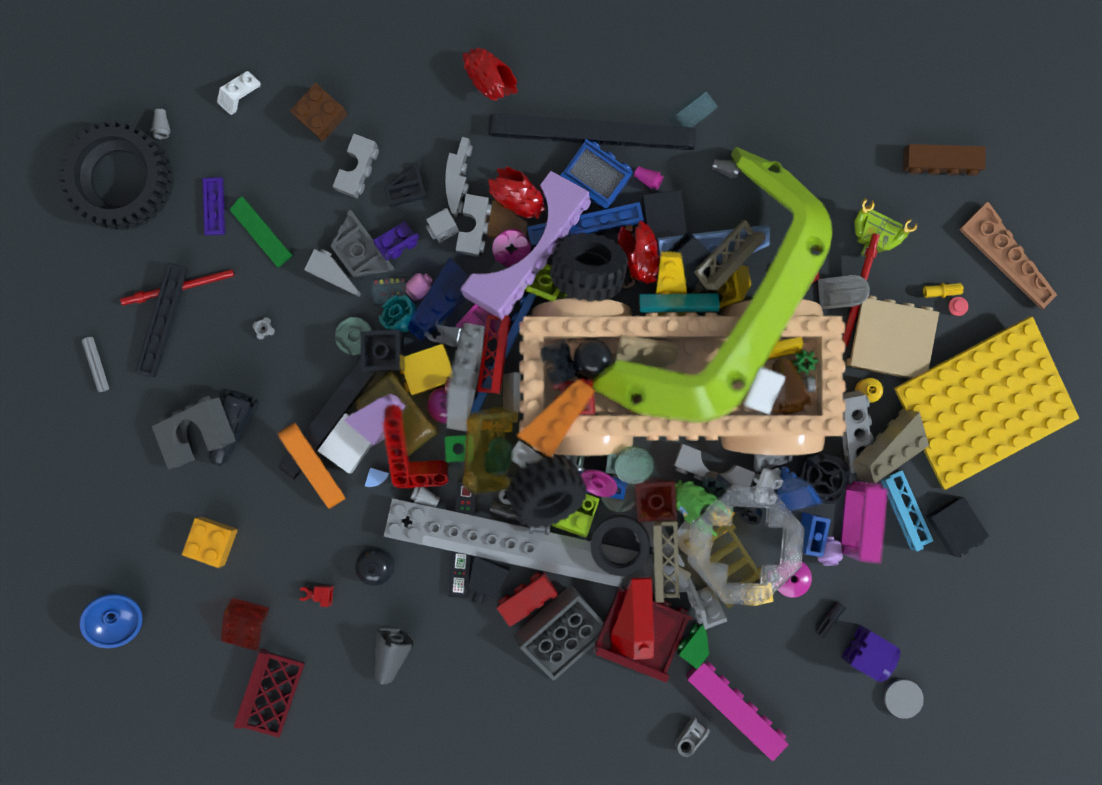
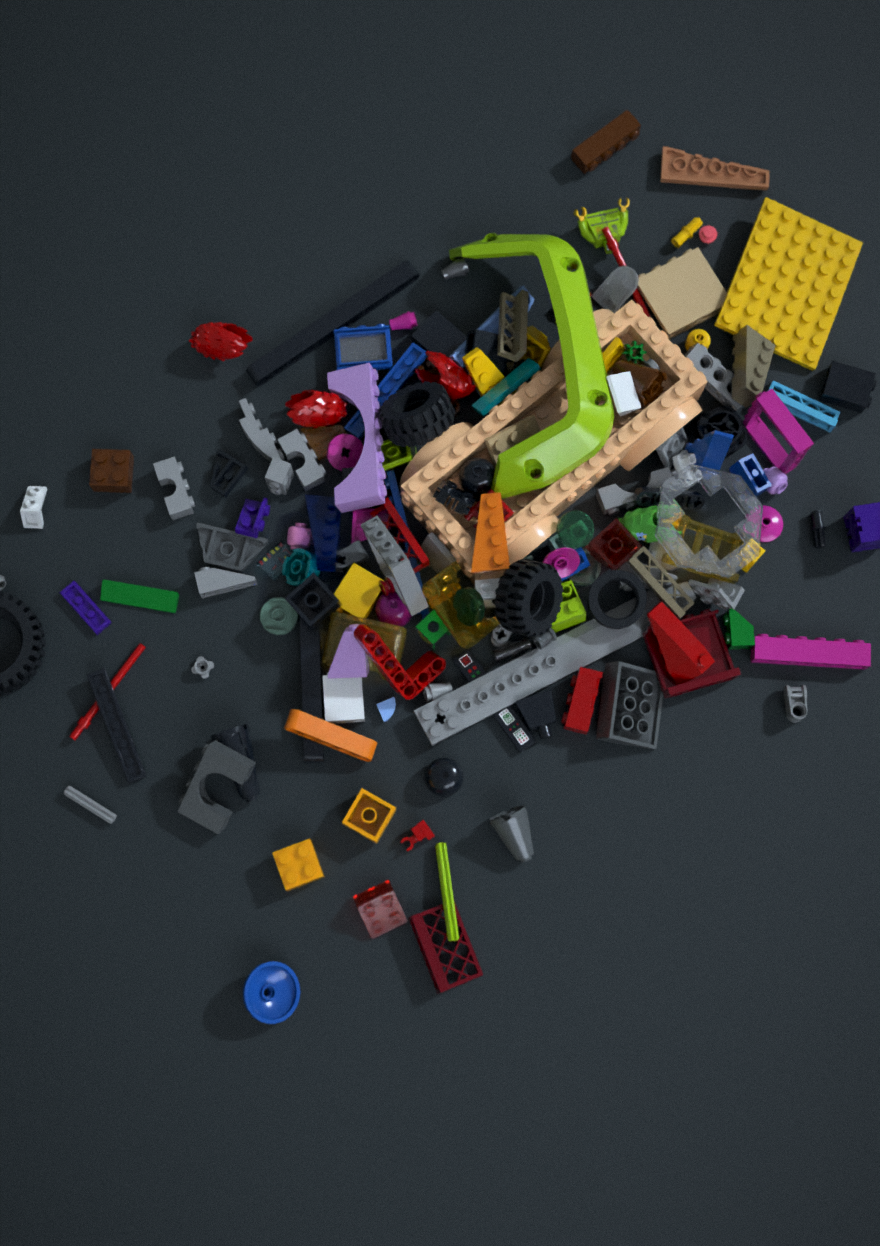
camera: 40 degrees left, 10 degrees down
clear light blue tile [676,92,718,127] -> none
none -> light orange brick [342,788,397,844]
none -> lime axle [435,842,459,941]

